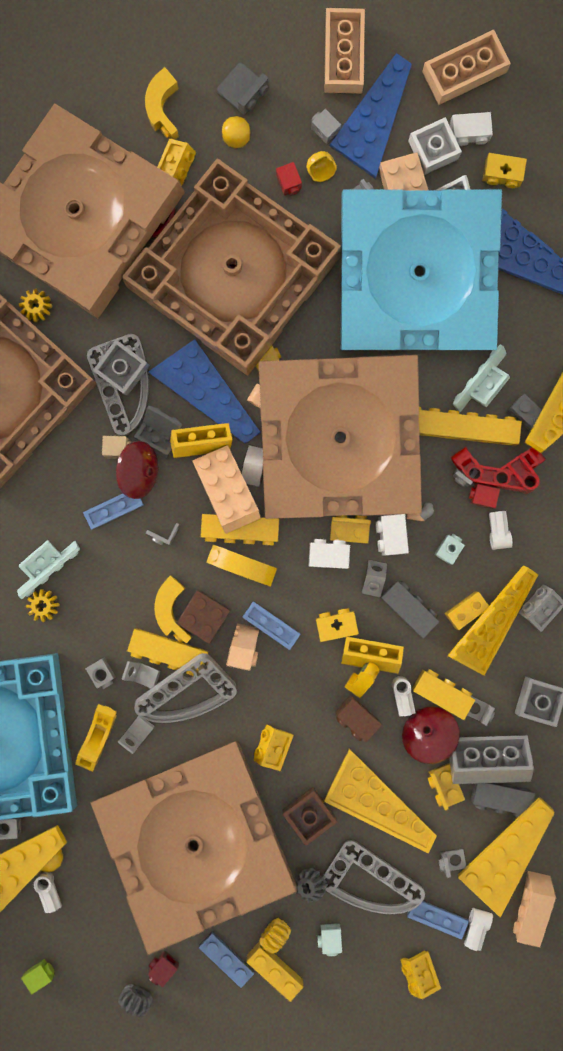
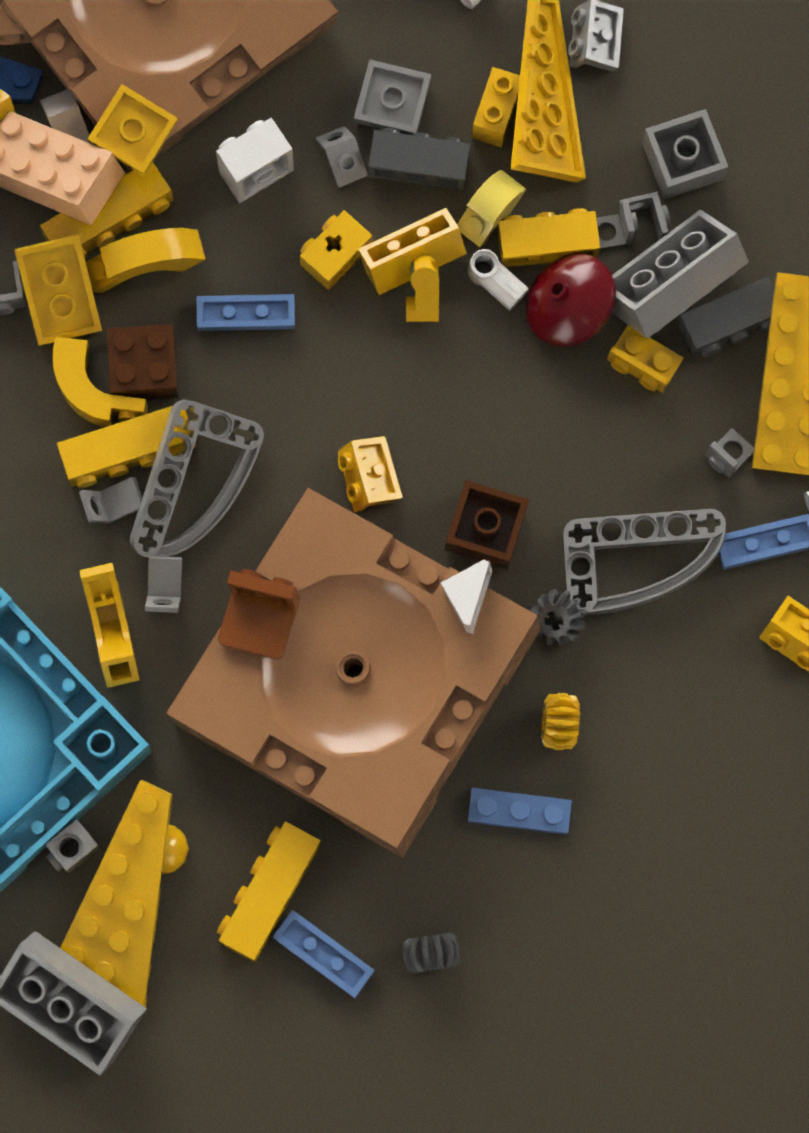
camera: 40 degrees left, 10 degrees down
lime brick [21,959,55,994] -> none
white piece [34,871,62,913] -> none
light grey brick [85,657,116,689] -> none
dark red brick [148,951,179,988] -> none
light nougat wedge [227,623,259,670] -> none
yellow brick [247,942,303,1002] -> none
light aqua brick [317,924,342,956] -> none
yellow wing [324,748,437,853] -> none
yellow bracket [330,515,371,544] -> none
reddish brown brick [335,694,382,743] -> none
white brick [375,514,409,556] -> none
light grey arm [406,503,434,521] -> none
light aqua brick [434,534,465,565] -> none
none -> yellow plate [14,234,102,346]
none -> yellow plate [87,84,178,176]
none -> yellow brick [216,821,321,963]
none -> dark orange bracket [218,569,301,660]
none -> medium blue plate [272,910,375,999]
none -> light grey plate [354,59,432,135]
none -> white slope [441,560,492,634]
none -> light yellow brick [457,170,526,247]
none -> light grey bracket [617,192,670,241]

